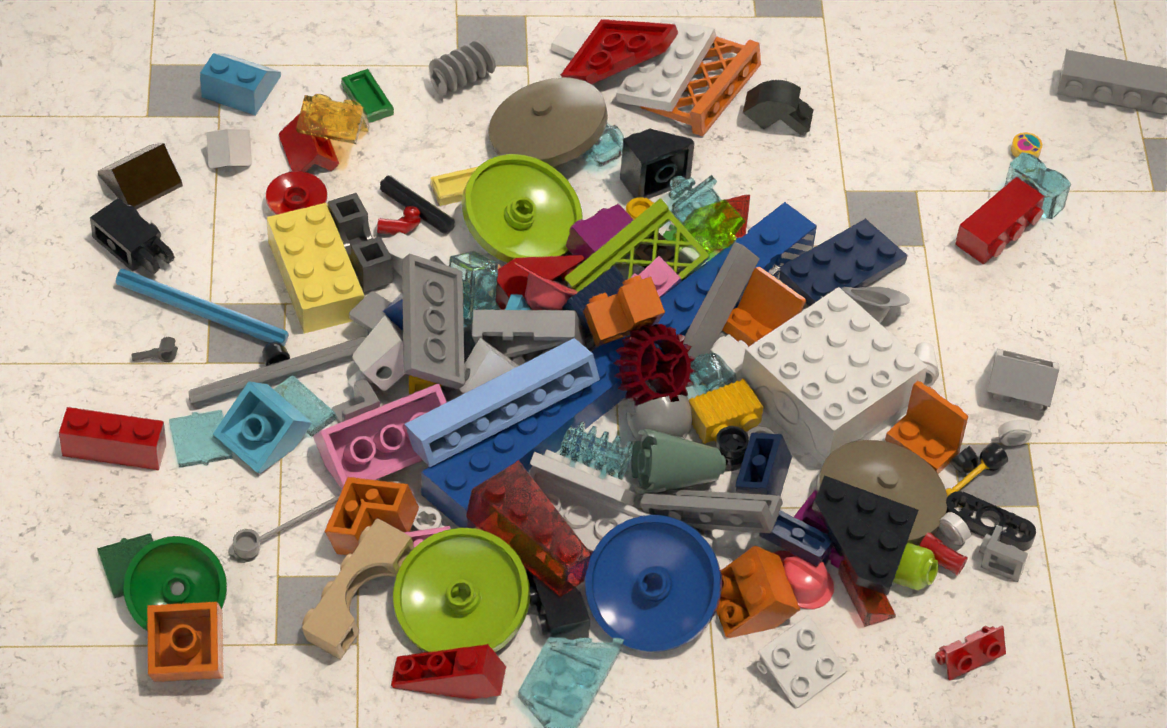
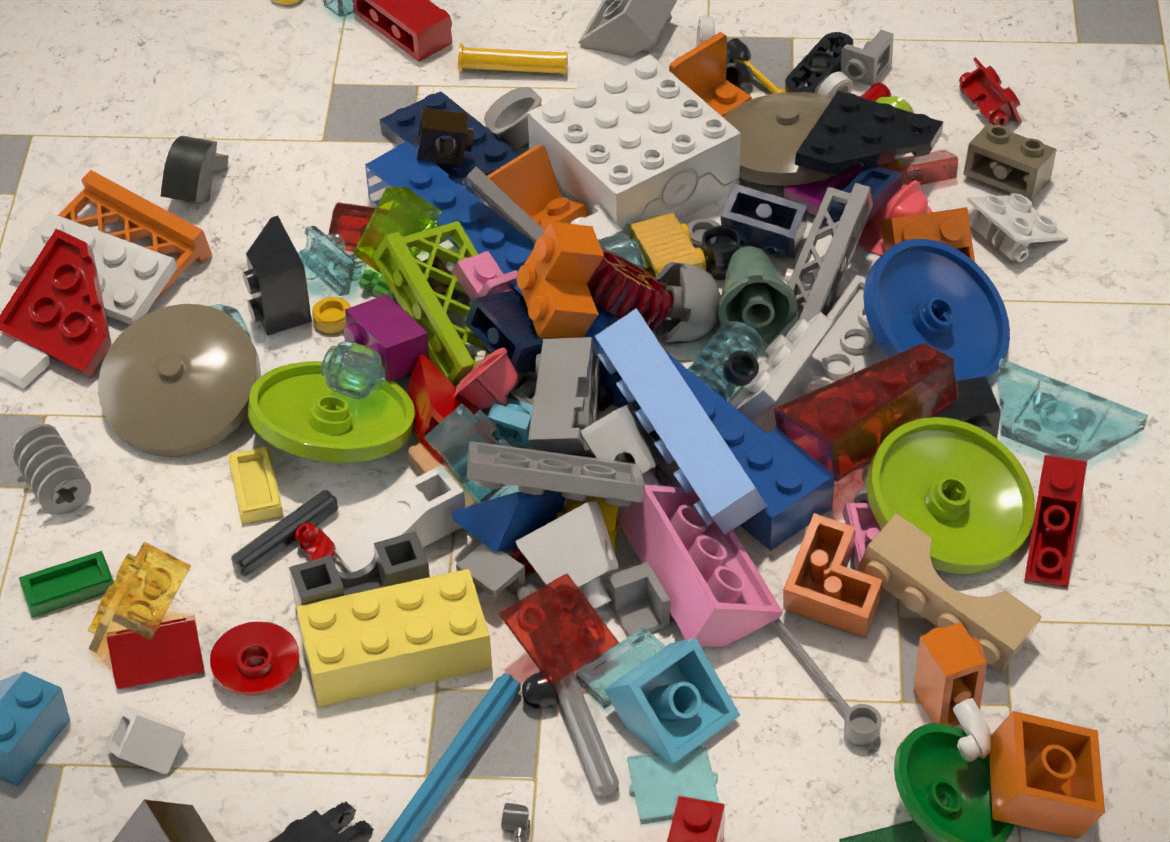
camera: 80 degrees left, 5 degrees down
none -> clear light blue head [321,340,385,400]
none -> dark brown brick [417,107,474,166]
none -> yellow pin [458,43,568,75]
none -> clear red hinge [498,573,619,685]
none -> black hinge [723,350,759,387]
none -> orange brick [913,622,987,727]
none -> white arm [953,698,991,762]
none -> dark tan brick [963,123,1057,201]

